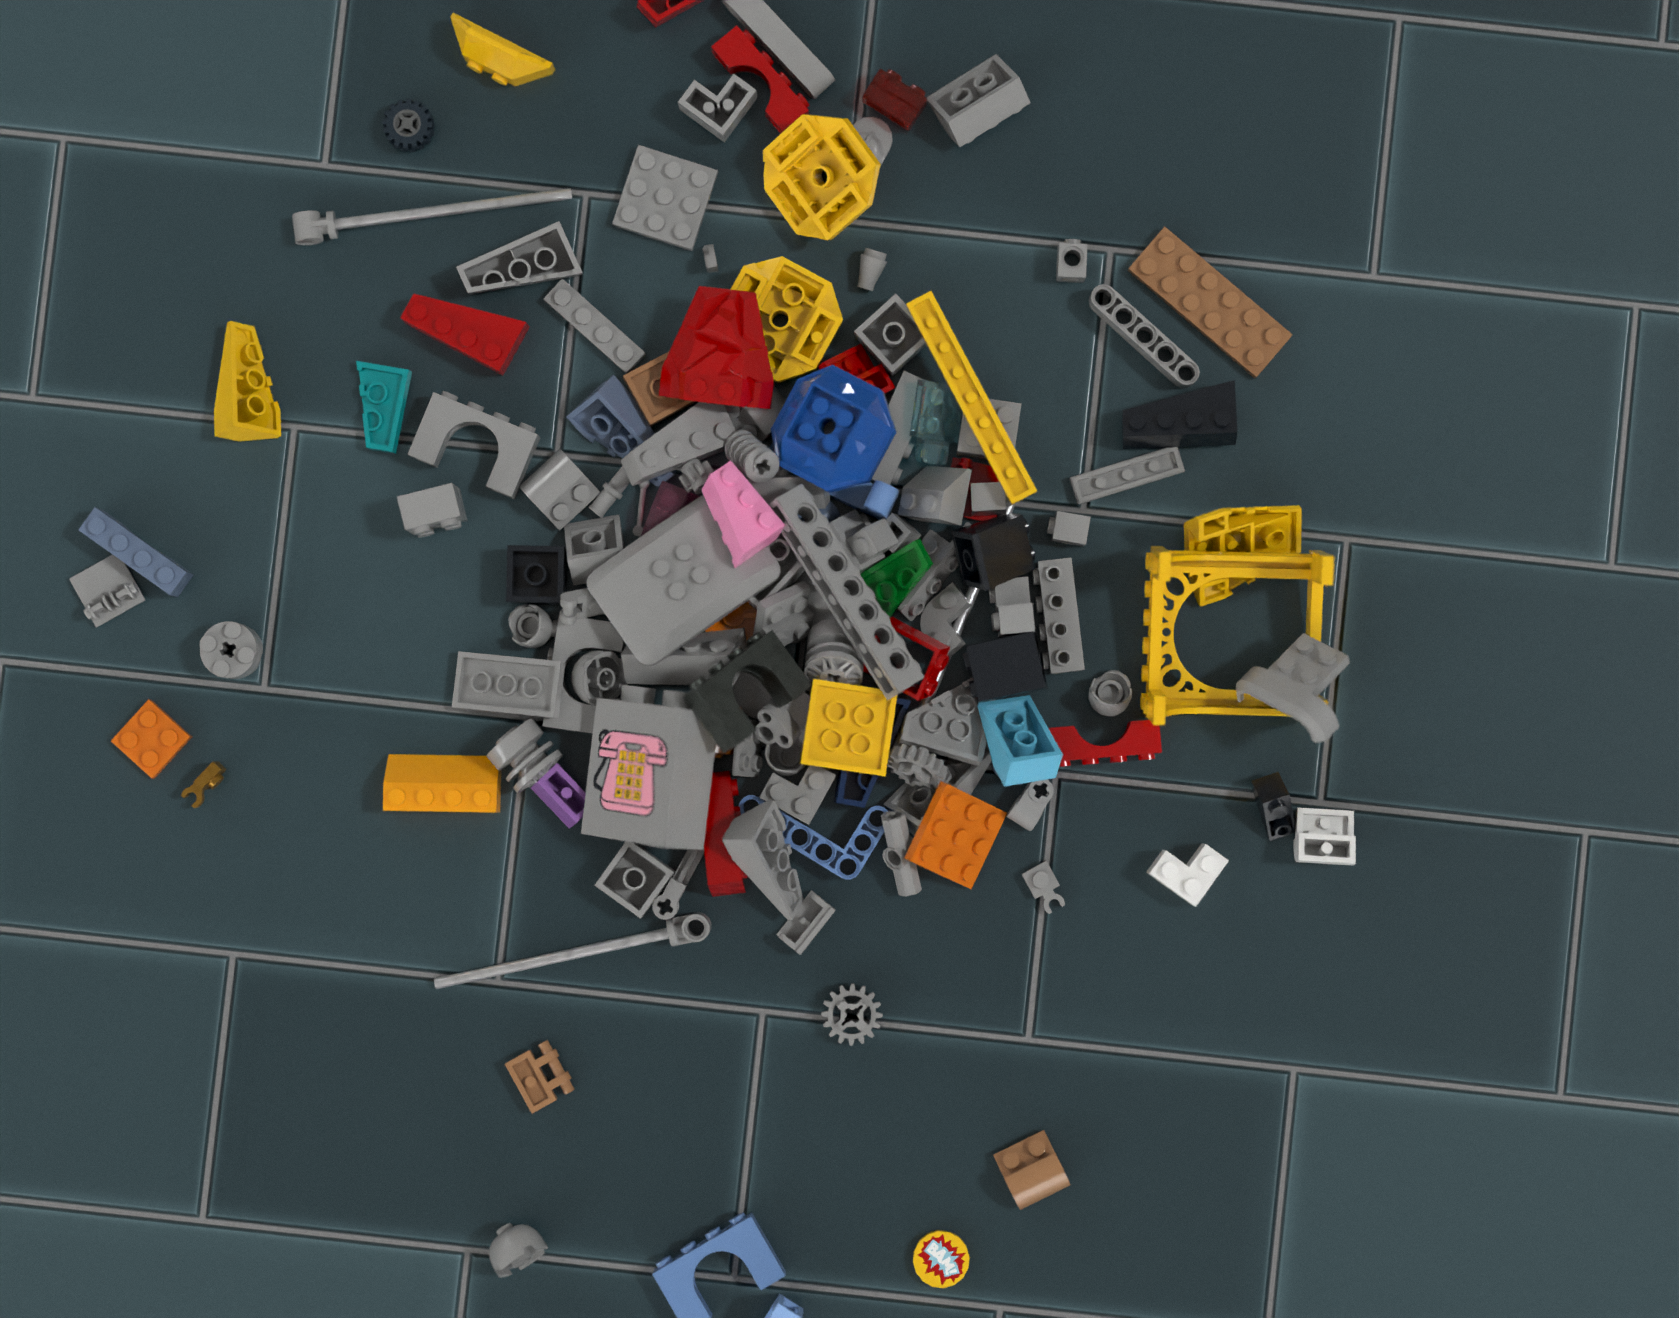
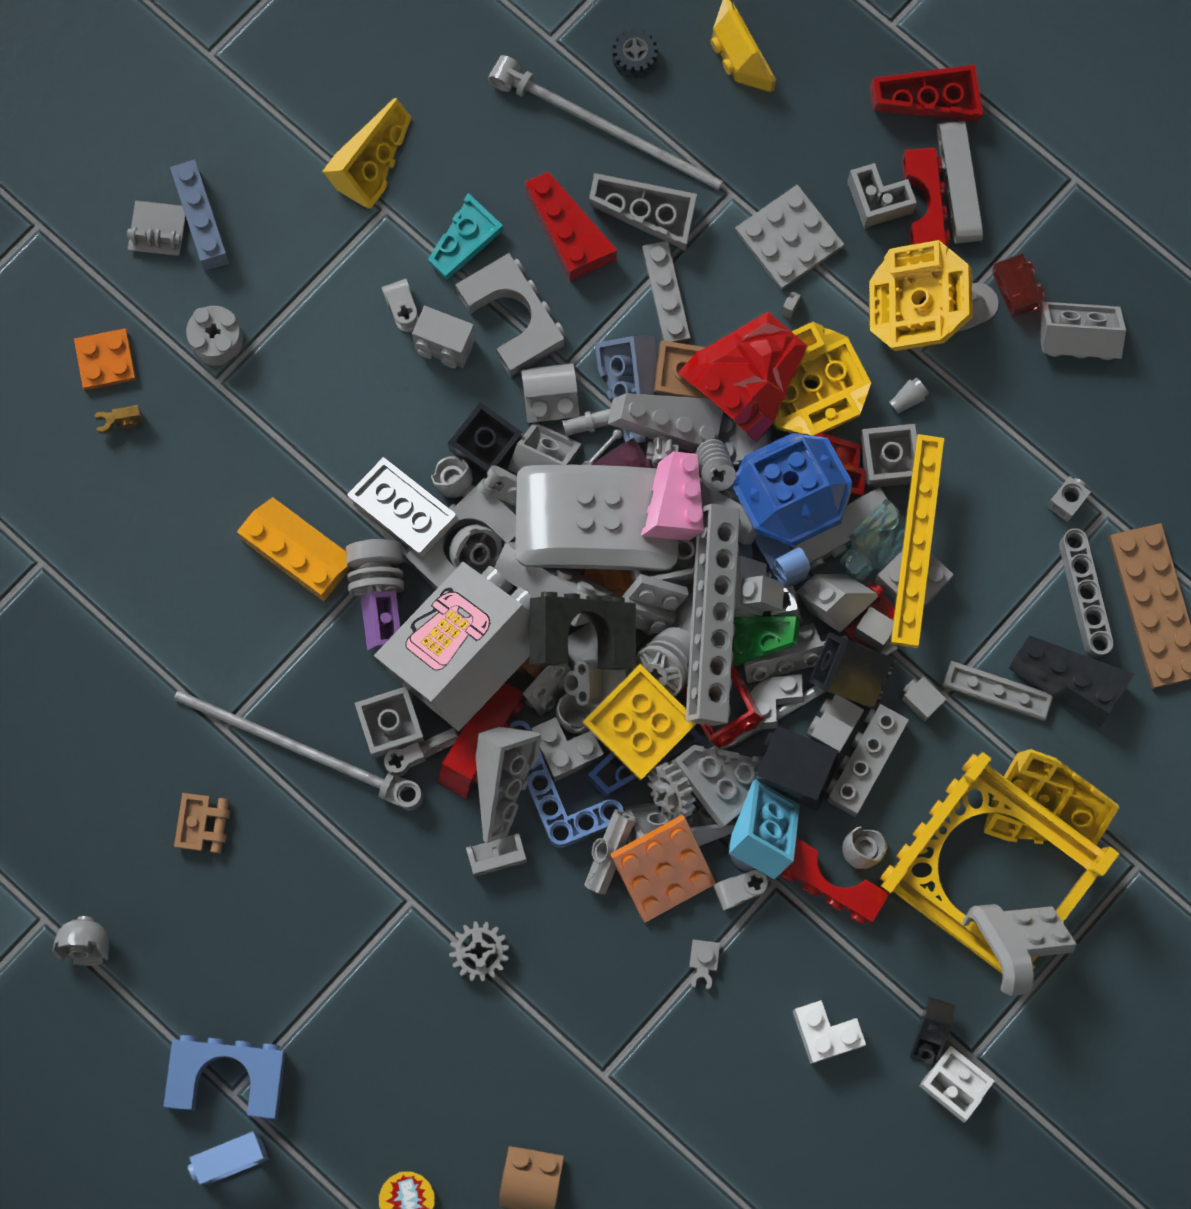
camera: 30 degrees right, 10 degrees down
none -> light grey piece [381,279,419,332]

